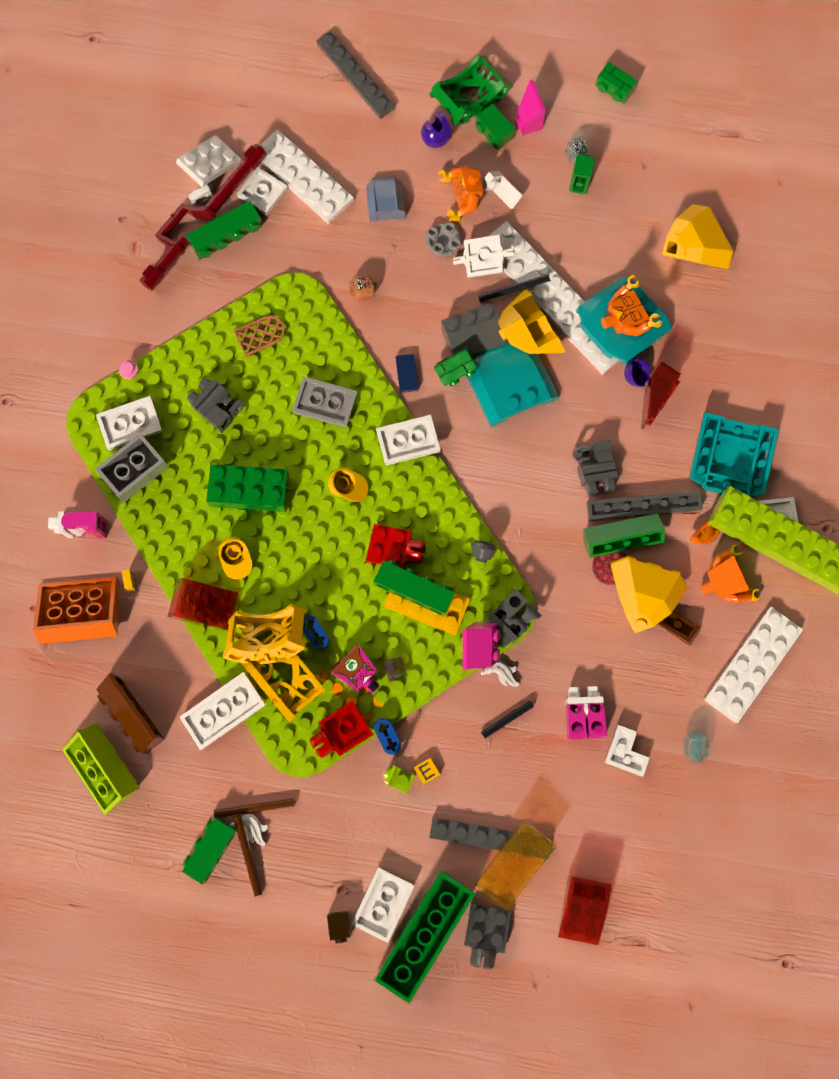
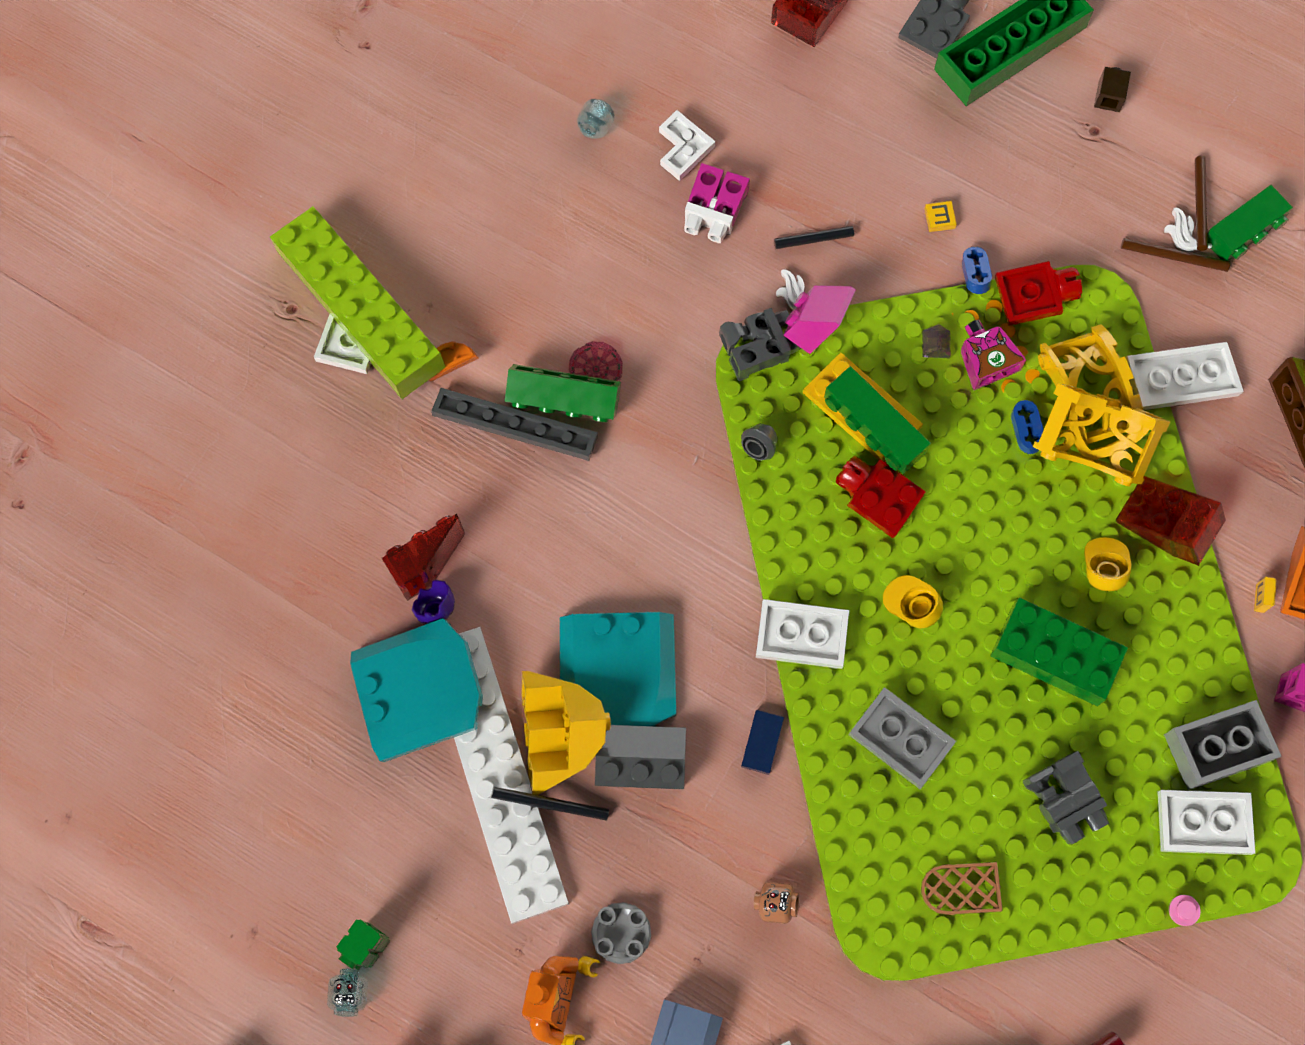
camera: 155 degrees left, 5 degrees down
white plate [351,867,415,943] -> none
lime bracket [383,765,415,794] -> none
dark grey plate [429,818,552,859] -> none
green brick [434,346,478,387] -> none
white plate [453,235,515,278] -> none
clear yellow plate [475,820,557,910] -> none
white bracket [482,171,523,209] -> none
dark grey hips [572,440,618,495] -> none
orange torso [601,275,662,336] -> none
yellow brick [610,556,688,633] -> none
reddish brown slope [658,611,700,646] -> none
yellow brick [662,204,734,269] -> none
teal wedge [689,412,779,497] -> none
orange torso [700,545,761,603] -> none
white plate [704,607,803,723] -> none

